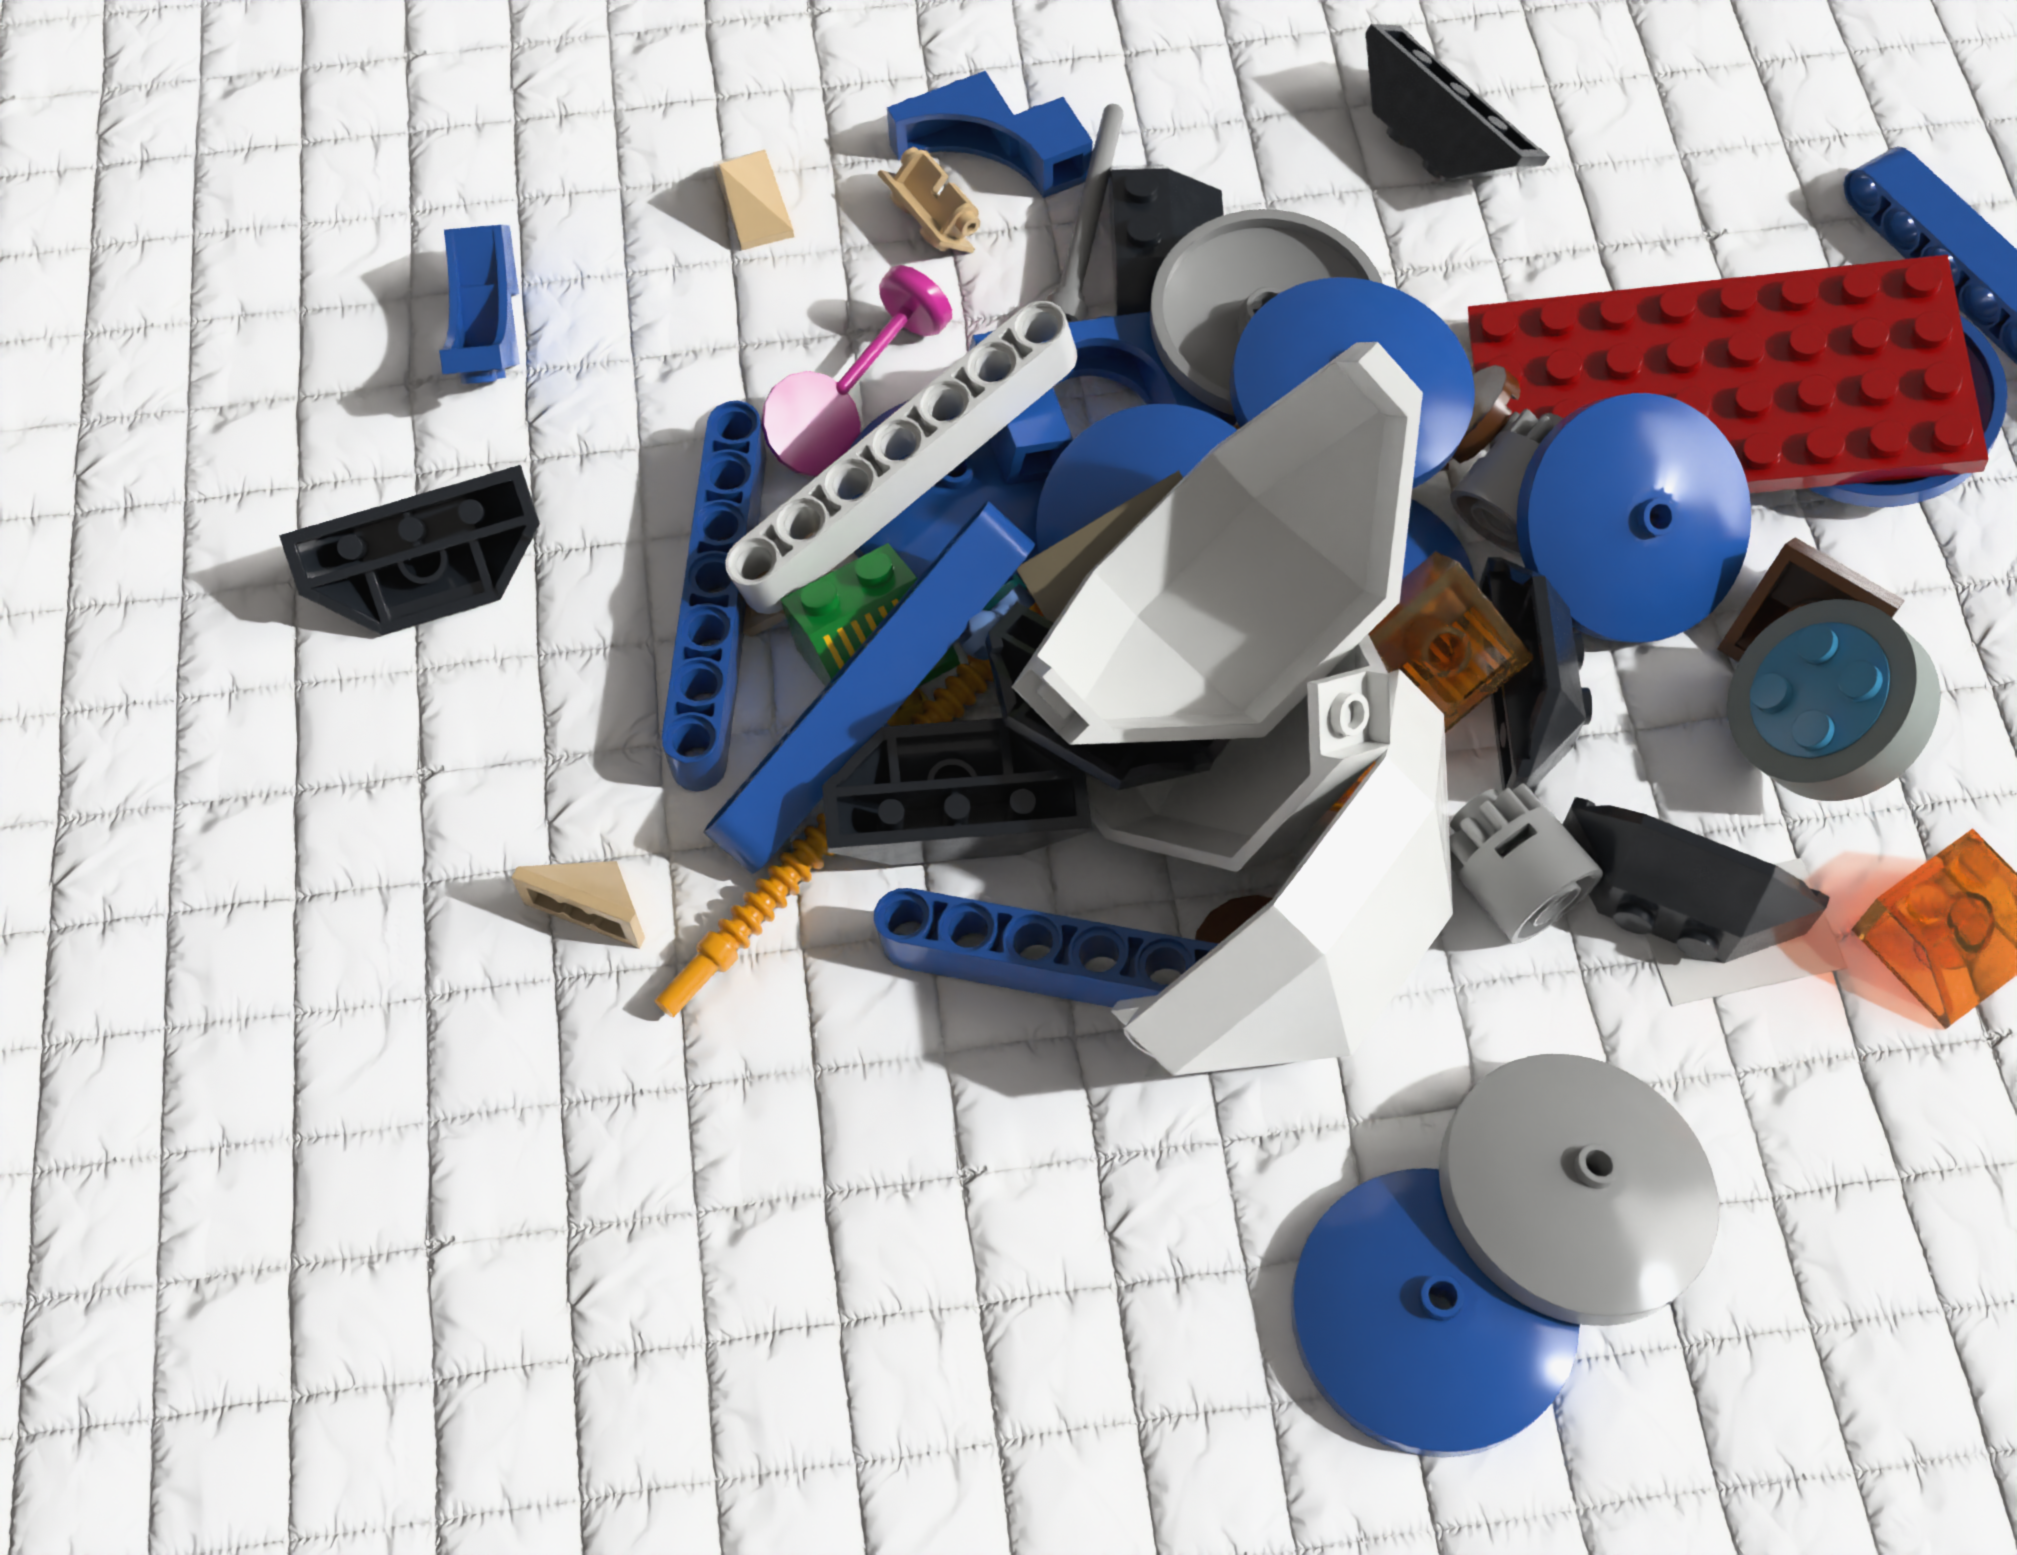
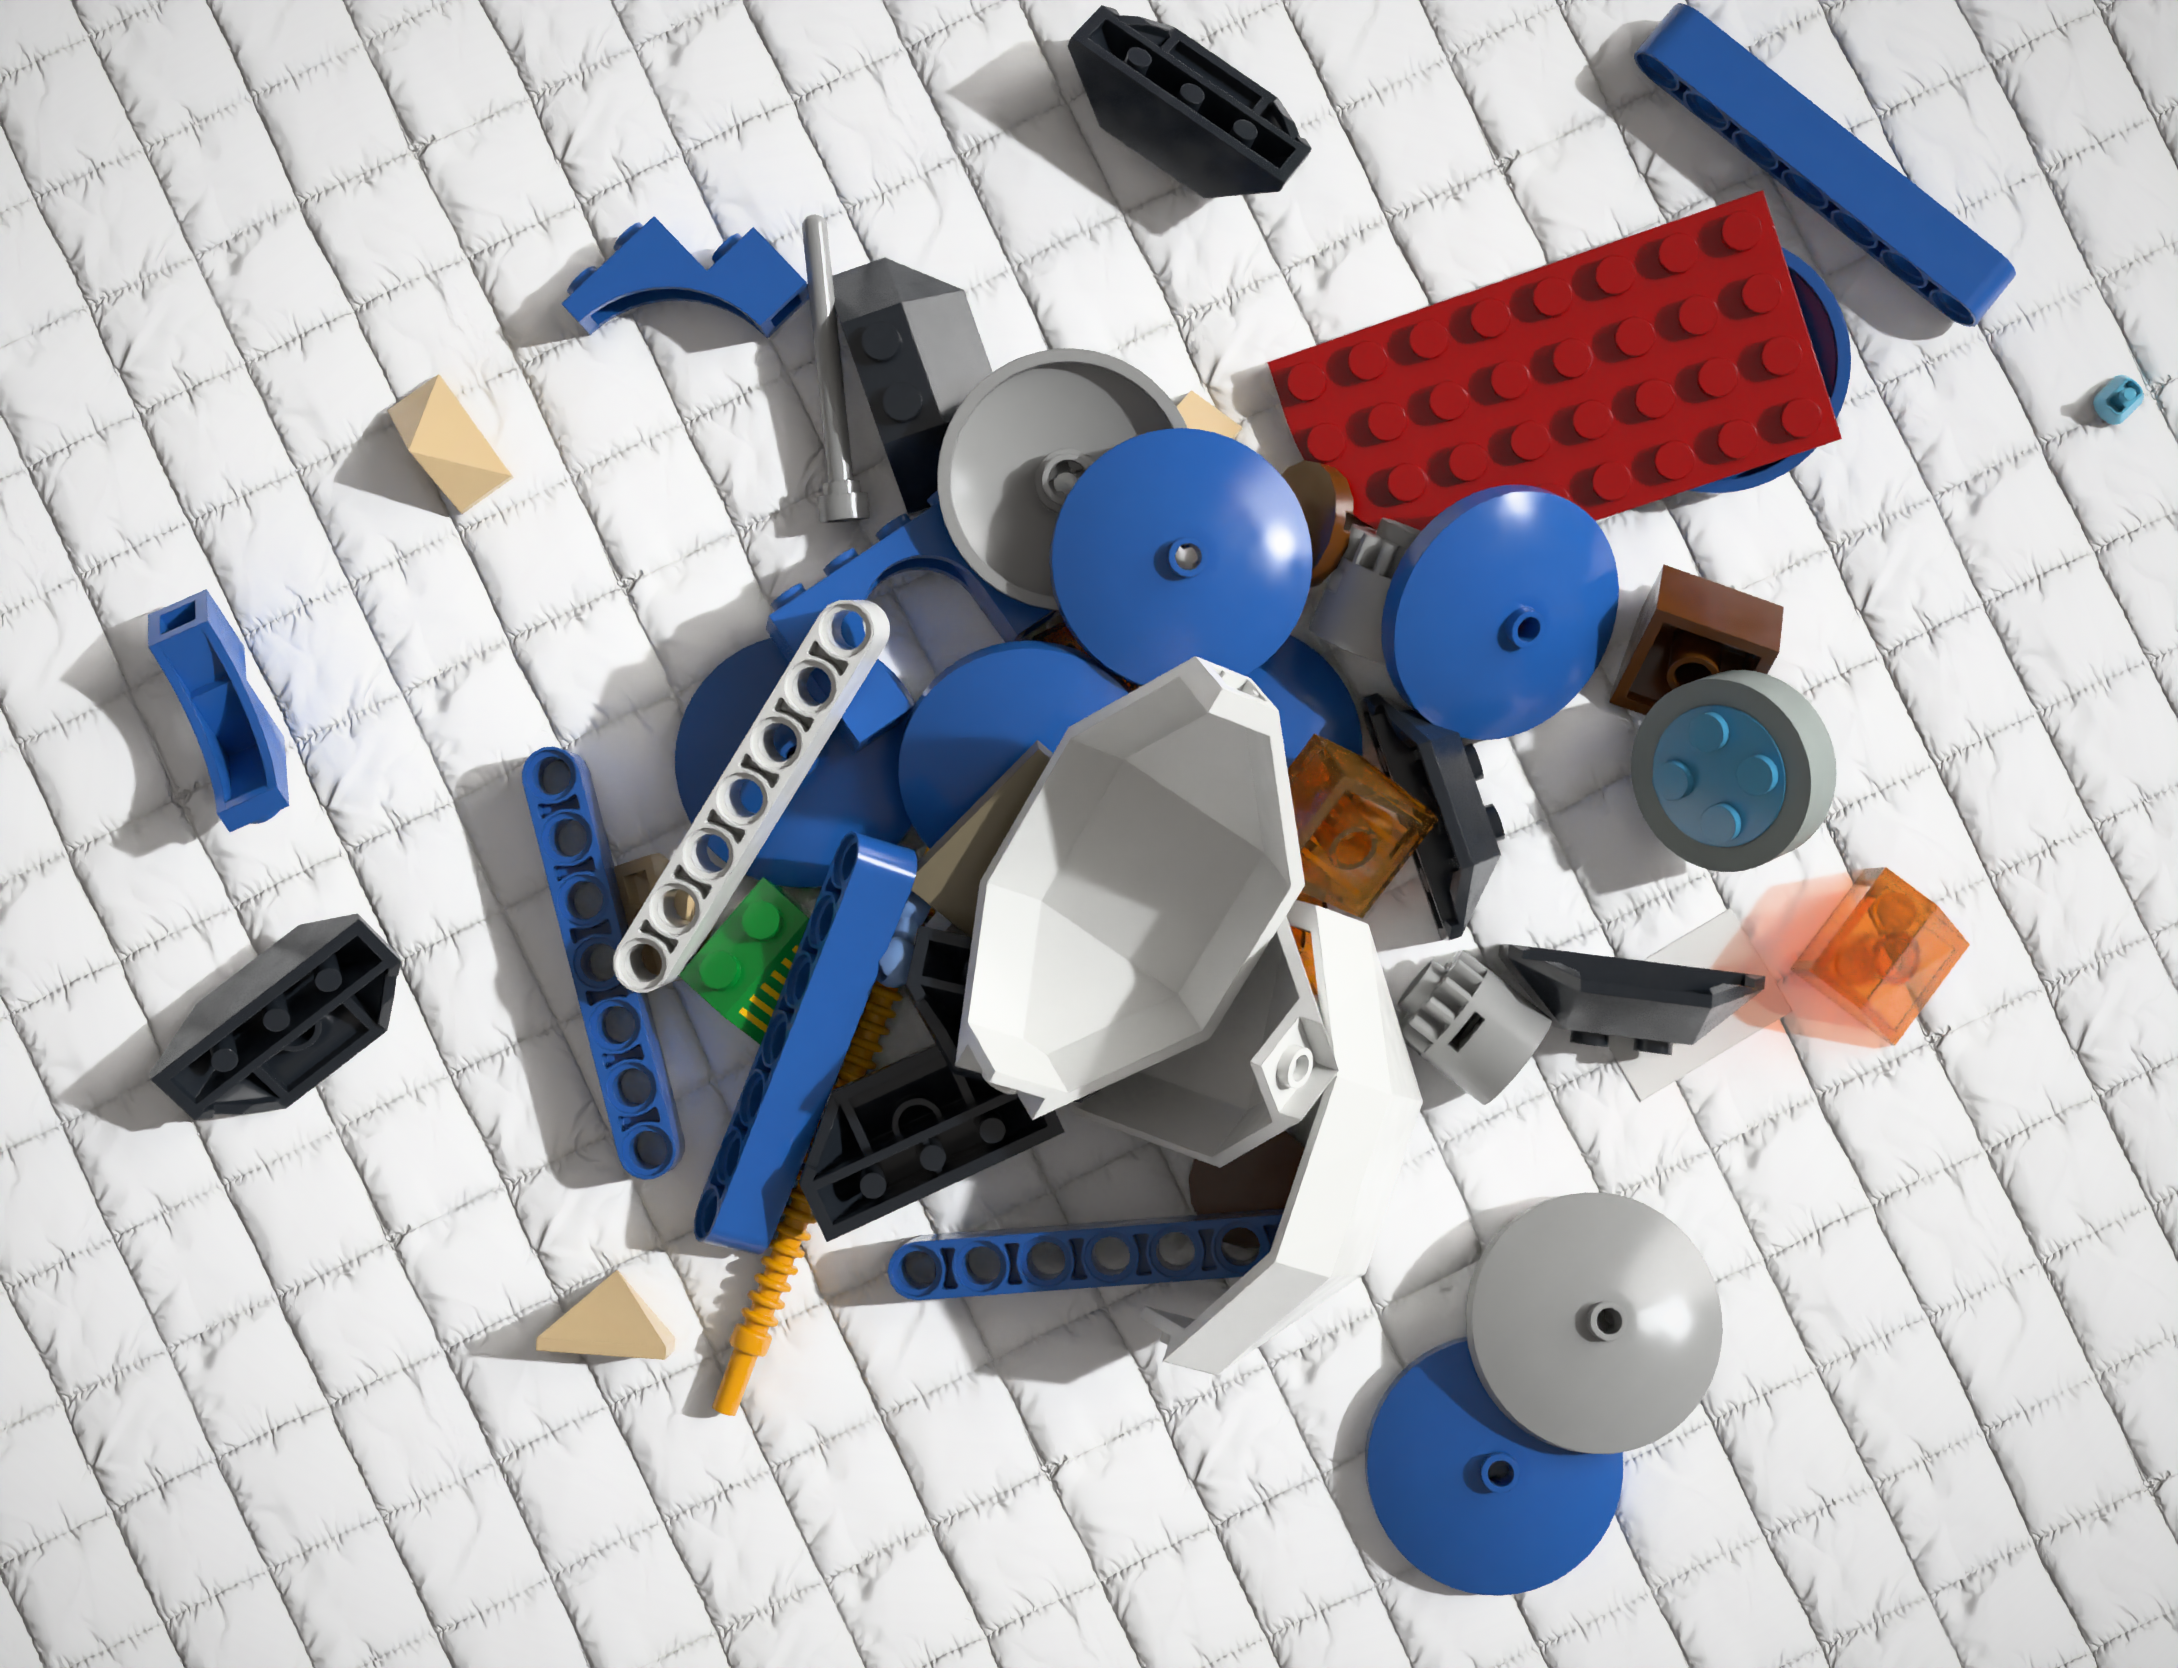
camera: 20 degrees left, 25 degrees up
dark pink piece [761,265,952,477] -> none
tan hinge [877,147,981,253] -> none

